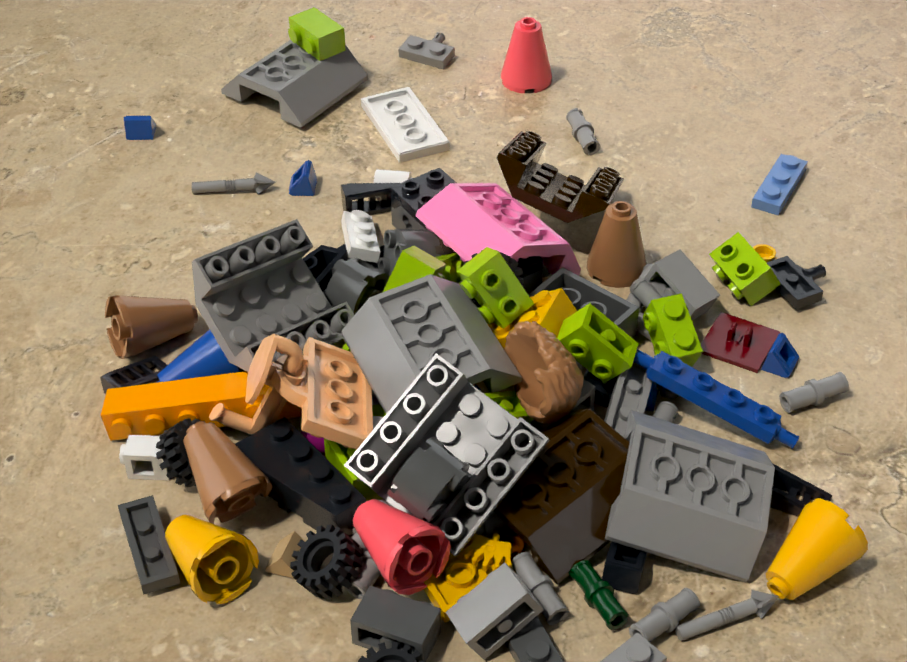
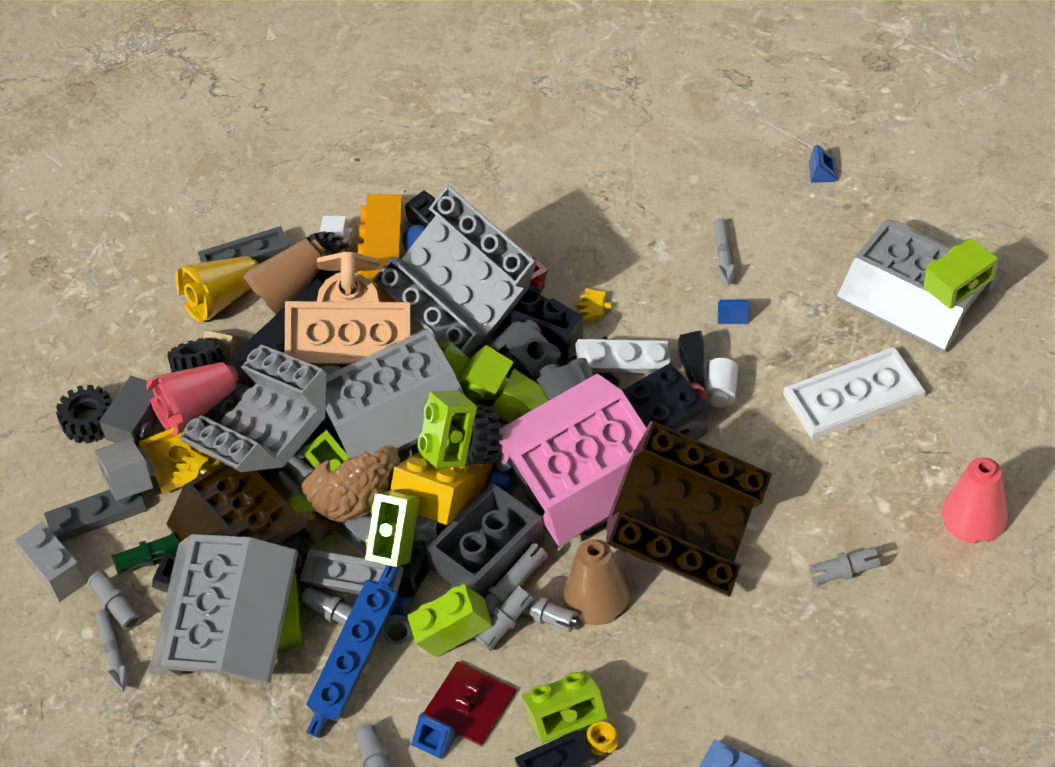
camera: 95 degrees right, 10 degrees up
medium nougat cone [105,295,198,359] -> none
dark grey brick [387,437,472,522] -> none
light grey plate [398,32,455,69] -> none
light grey pin [511,552,569,625] -> none
light grey brick [645,249,720,321] -> none
yellow cone [766,498,868,600] -> none
black slope [770,463,833,516] -> none

